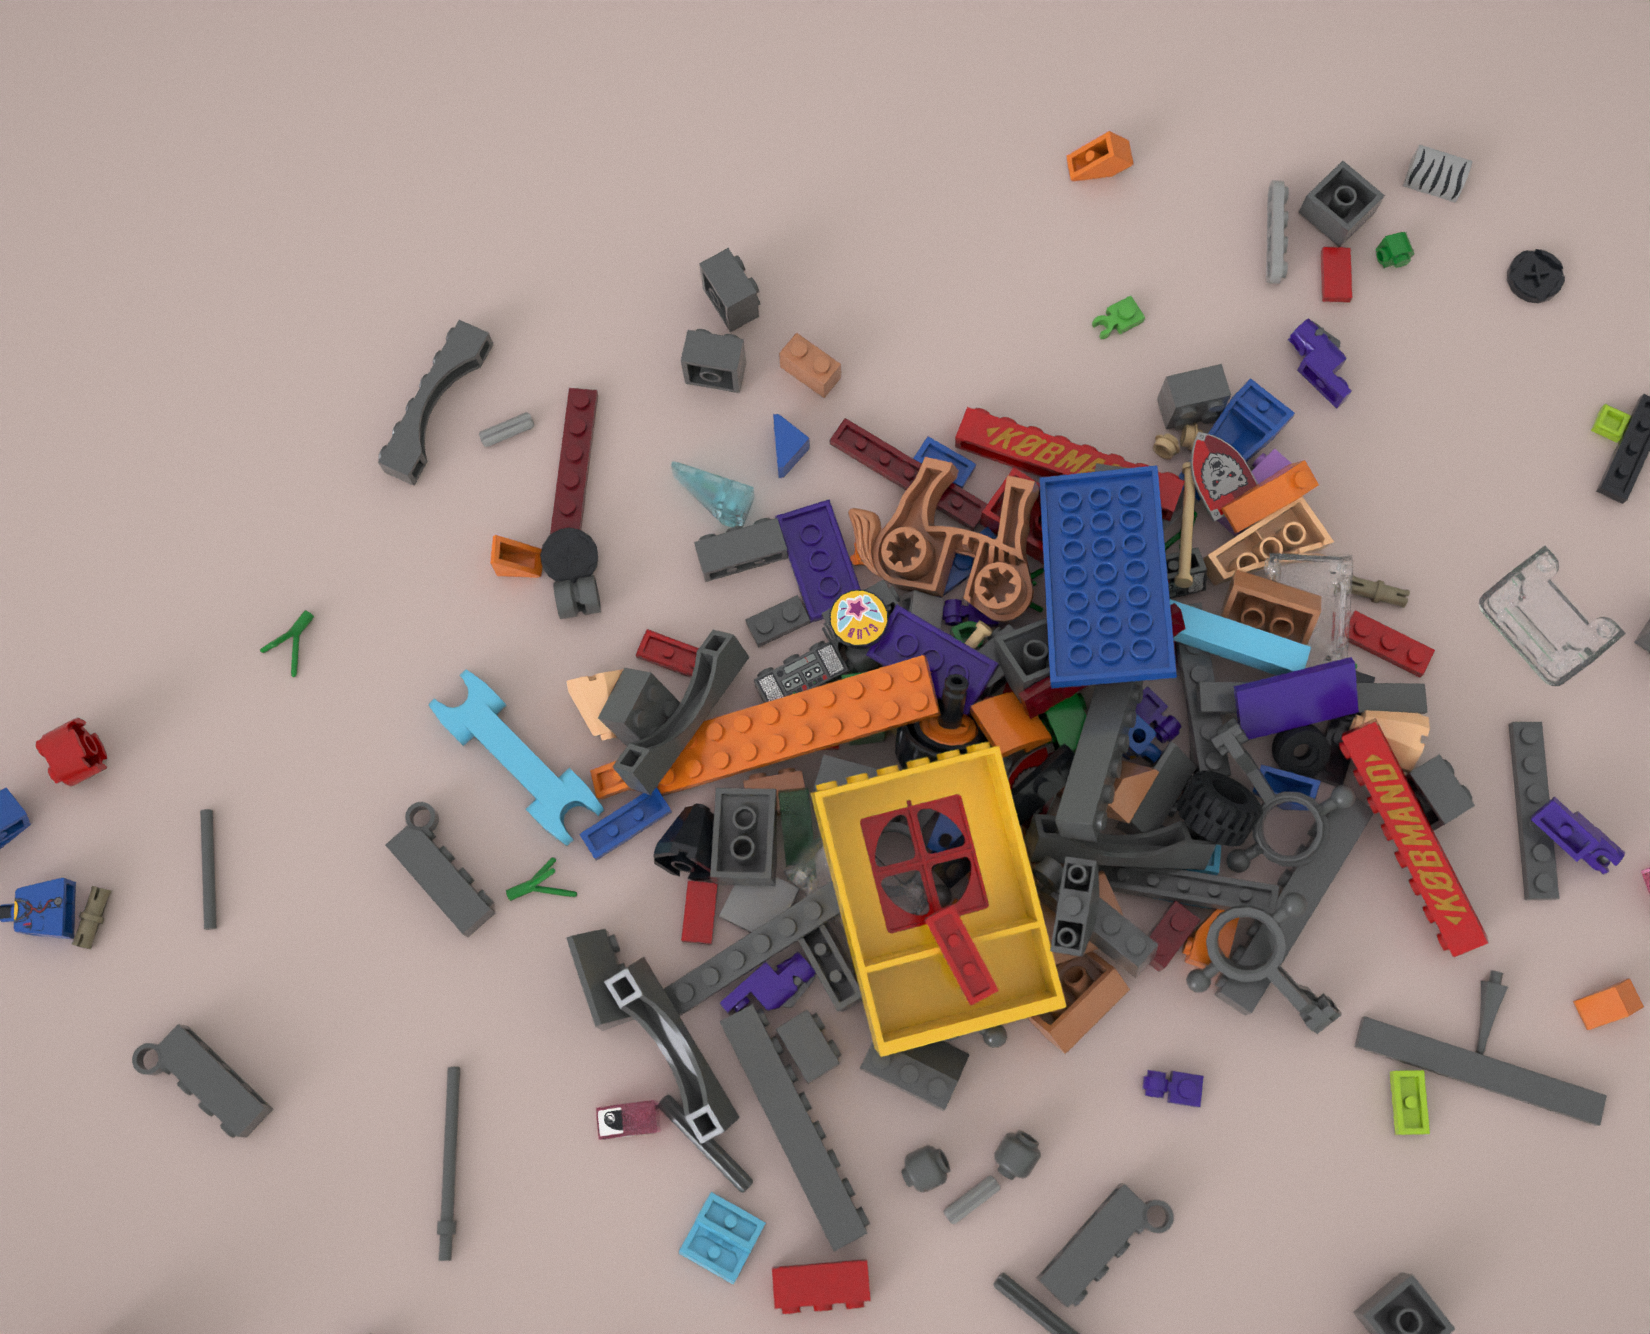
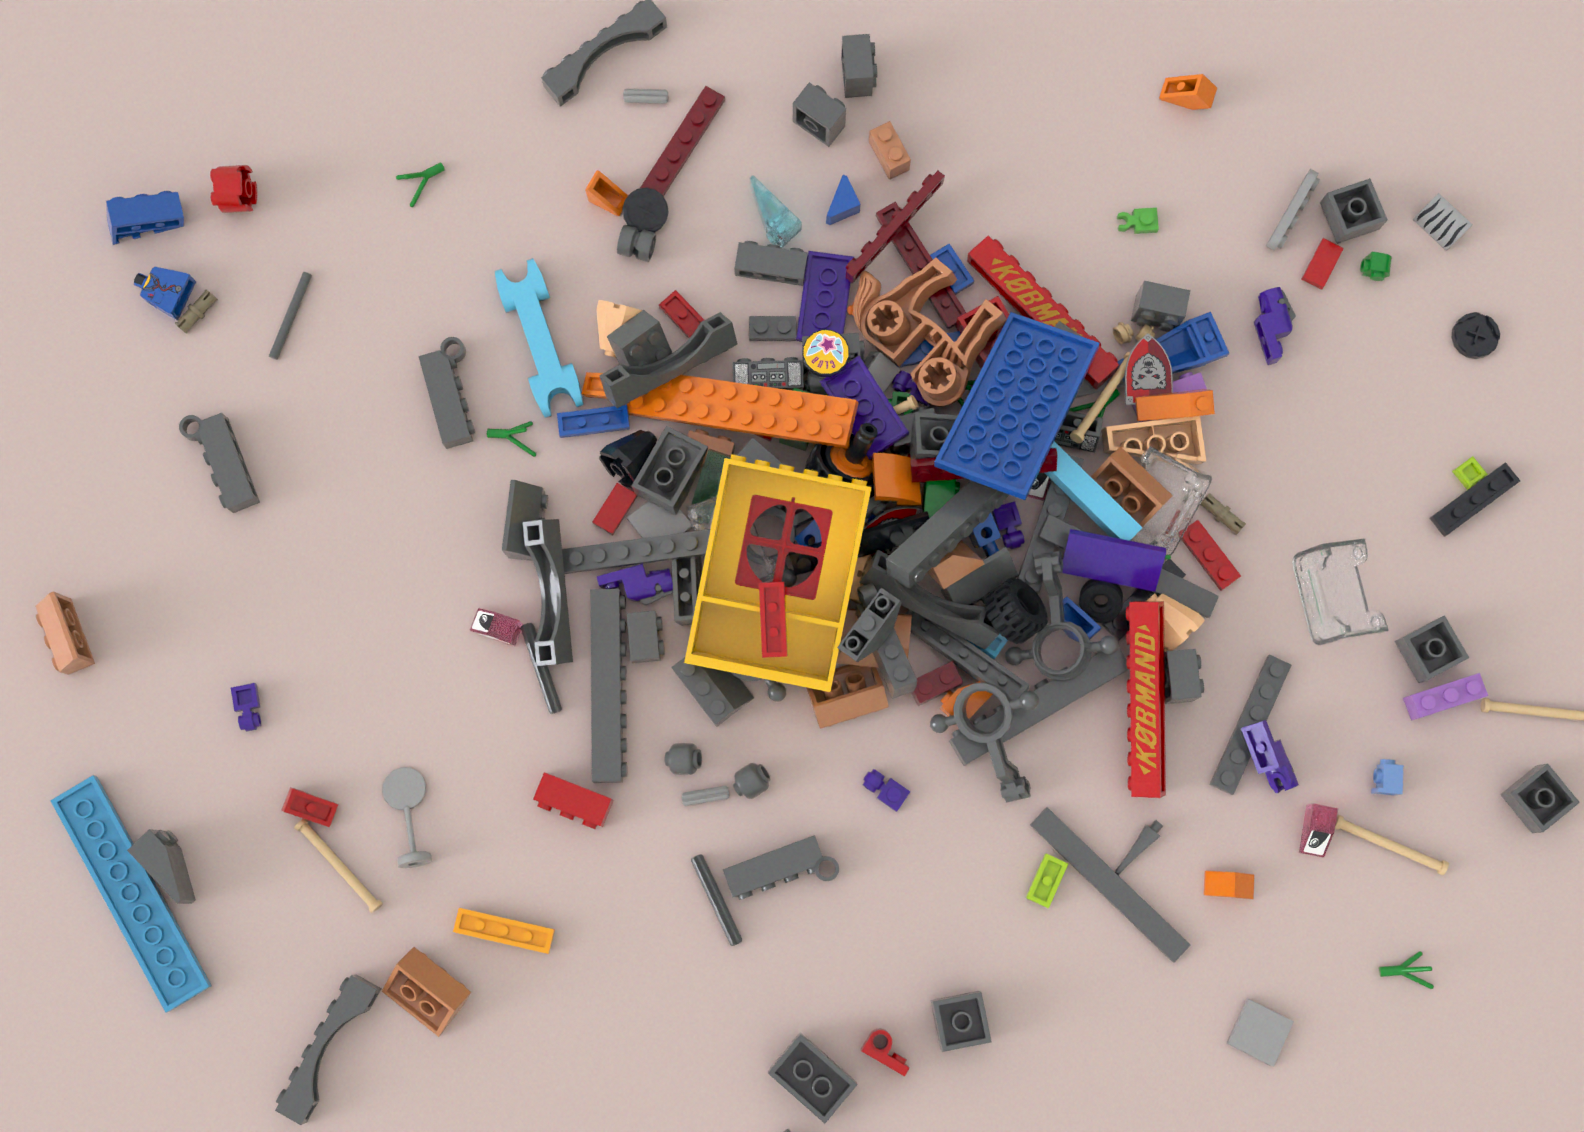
camera: 25 degrees right, 5 degrees up
dark grey bar [437,1067,460,1261] -> none
medium azure slope [679,1192,766,1285] -> none
none -> dark red plate [846,170,945,284]

